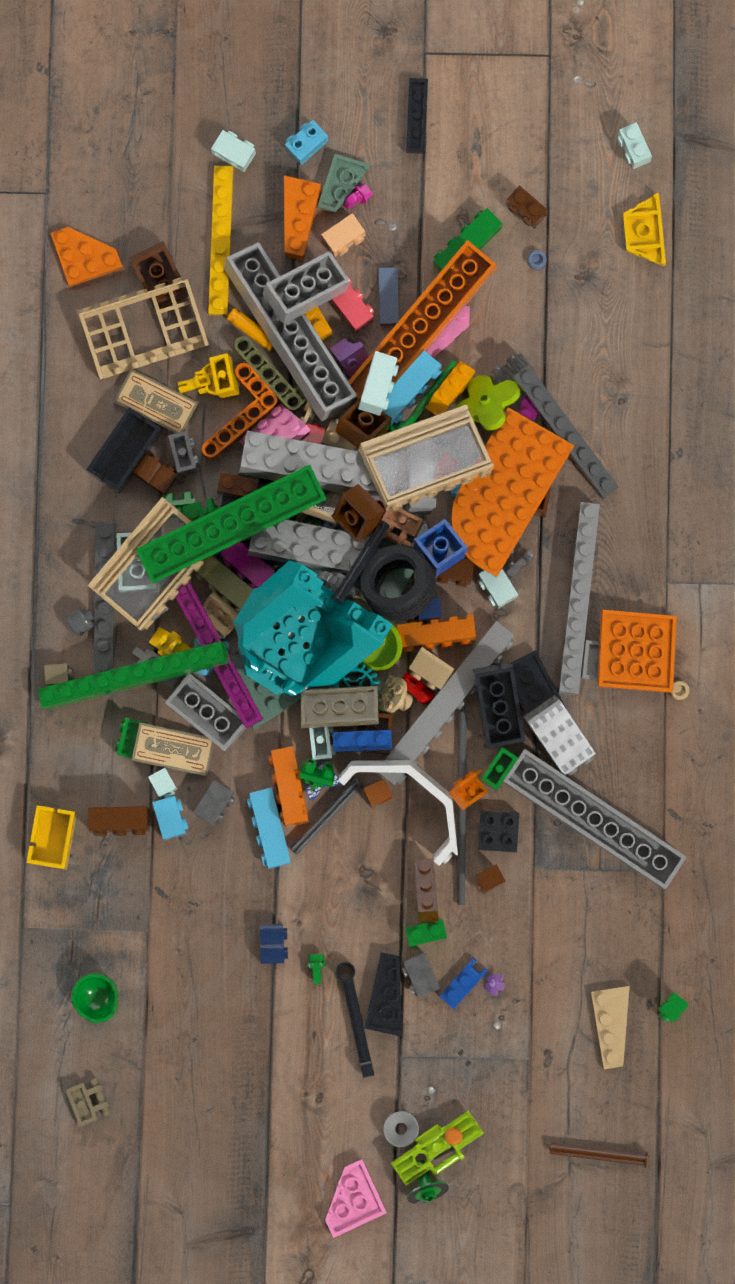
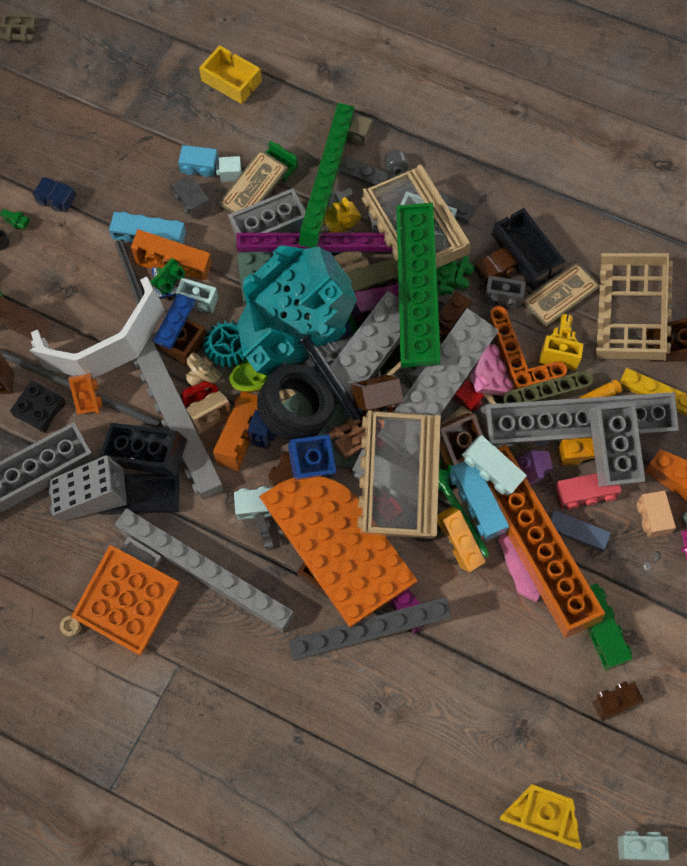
camera: 110 degrees right, 15 degrees down
green cylinder [71,973,119,1023] -> none
reddish brown piece [88,806,150,837] -> none
dark tan tile [301,686,379,728] -> none
dark orange panel [363,778,392,808] -> none
lime plant [454,375,520,430] -> none
green brick [480,747,518,792] -> none
flat silver brick [490,353,535,385] -> none
sand blue tile [528,250,547,270] -> none

